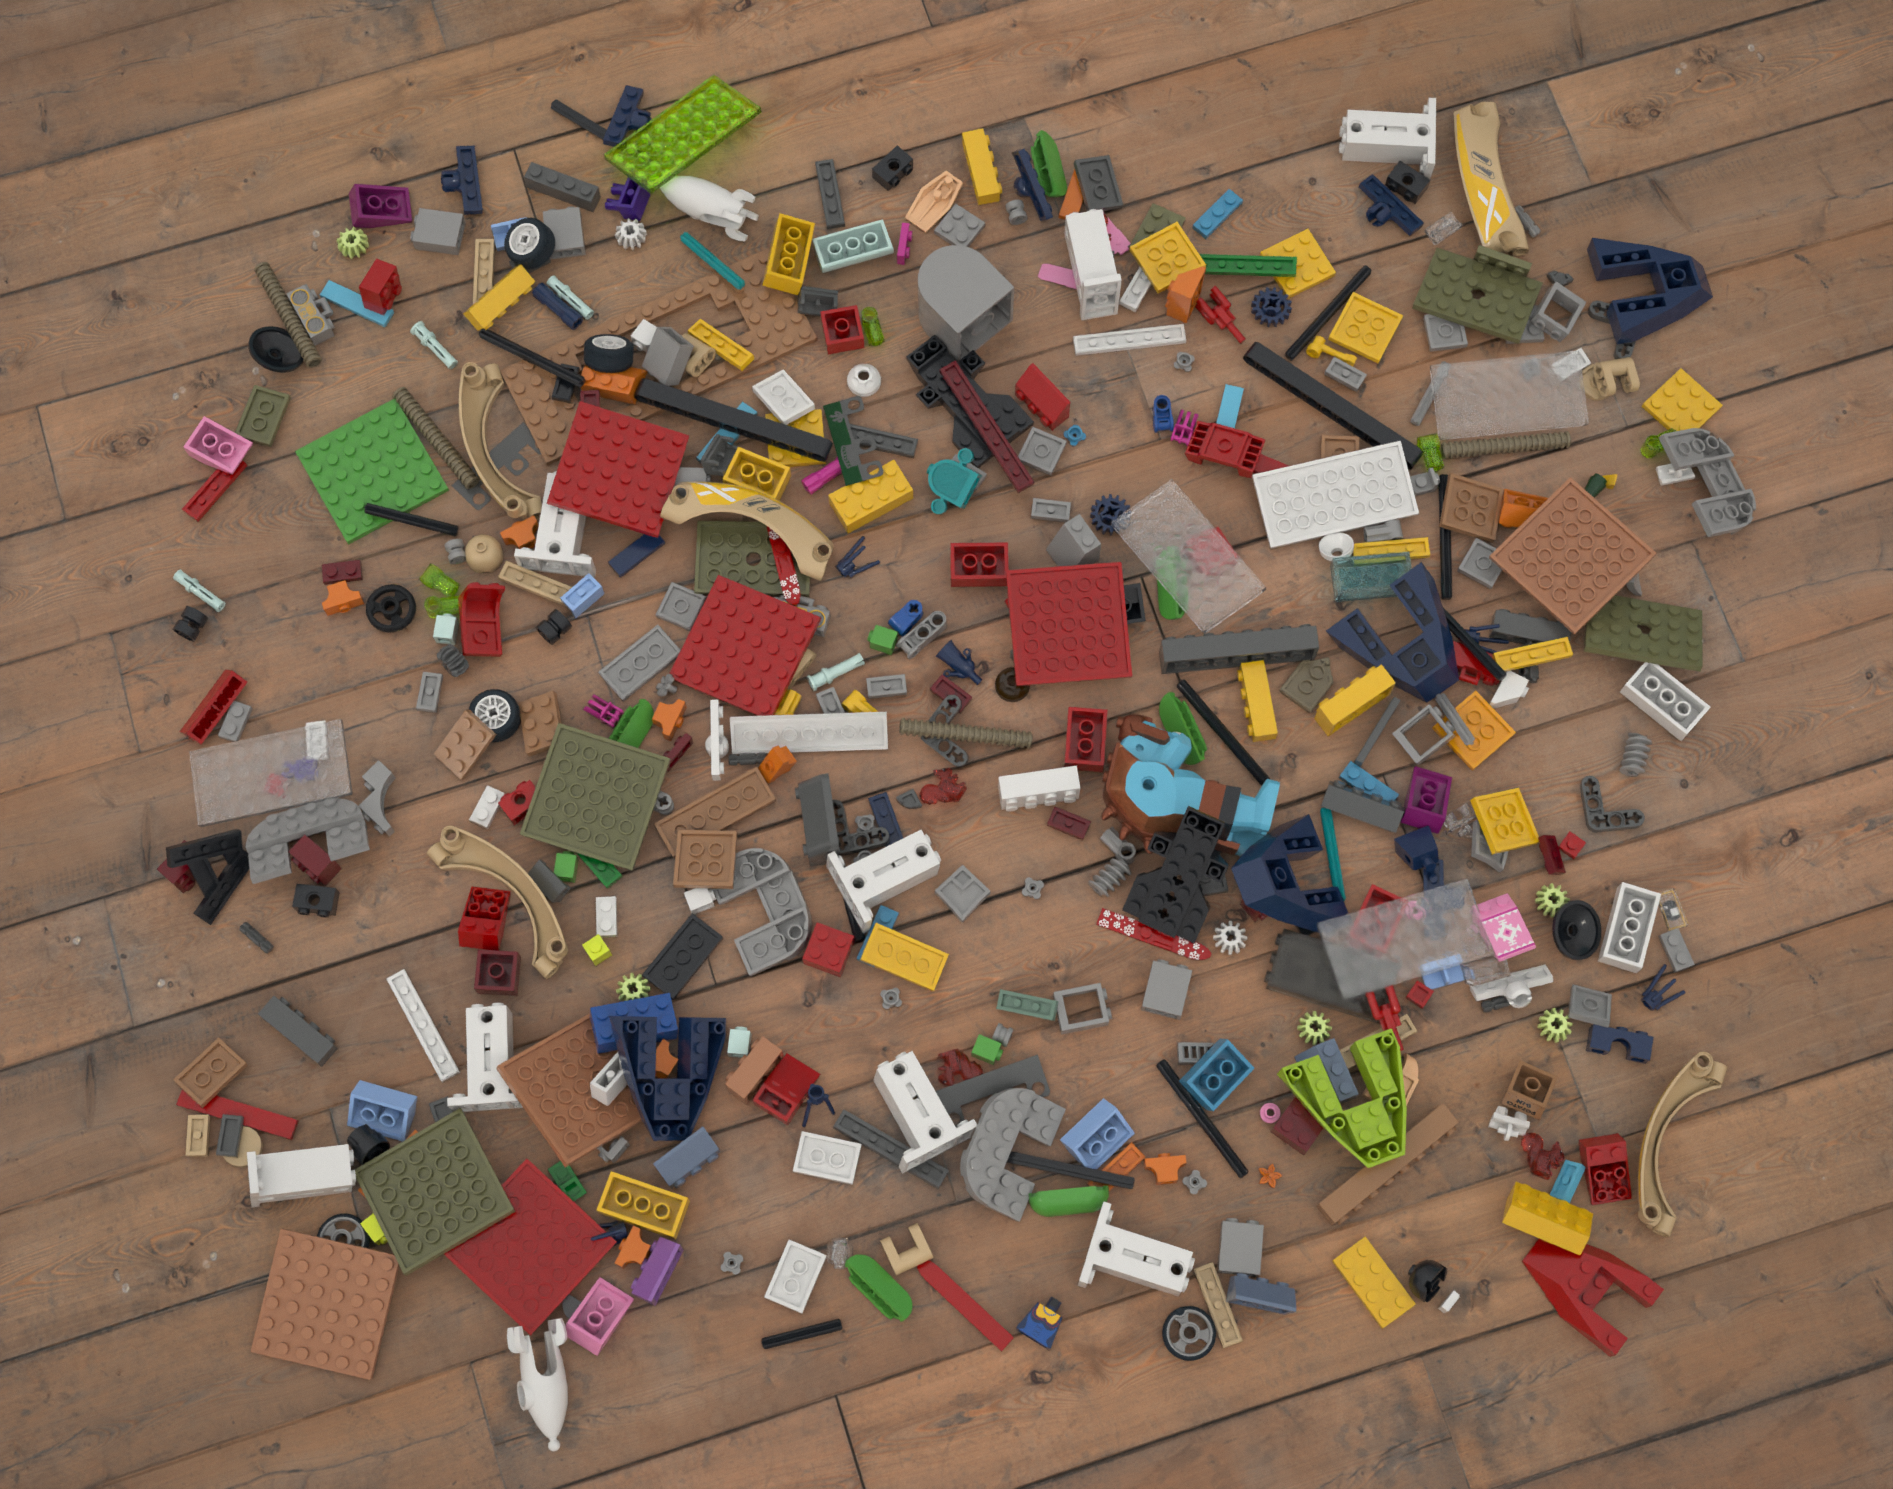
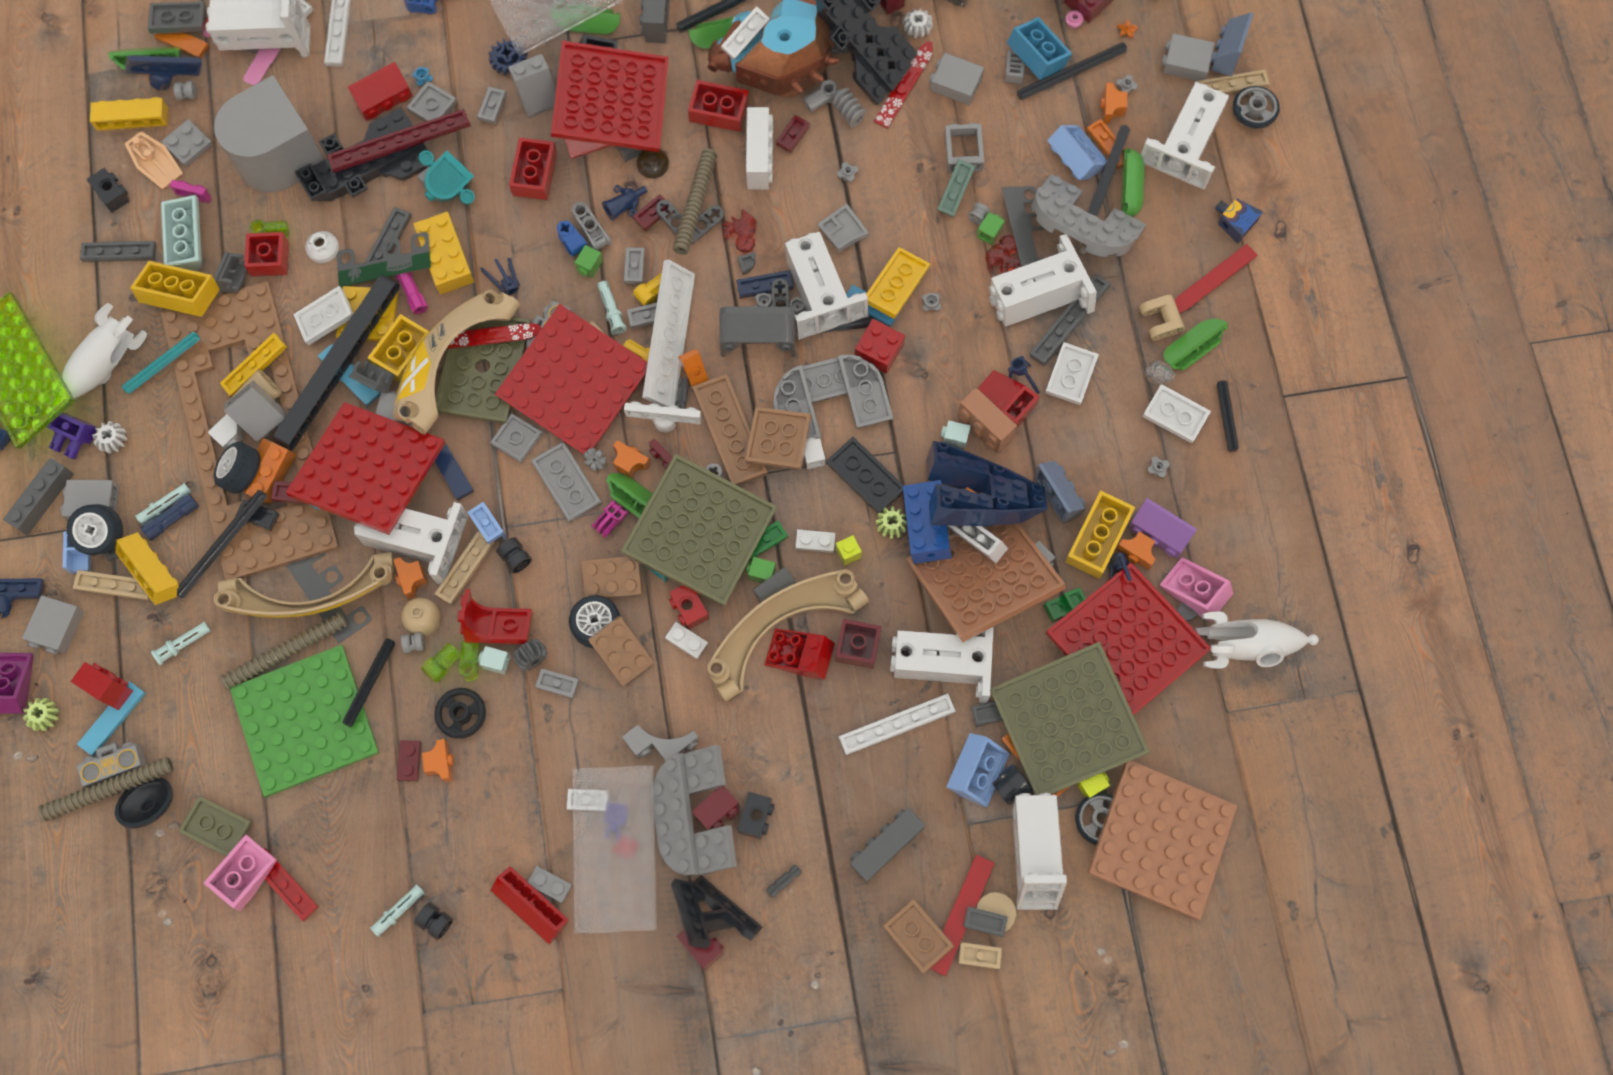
camera: 80 degrees left, 0 degrees up
none -> white plate [721,6,770,60]

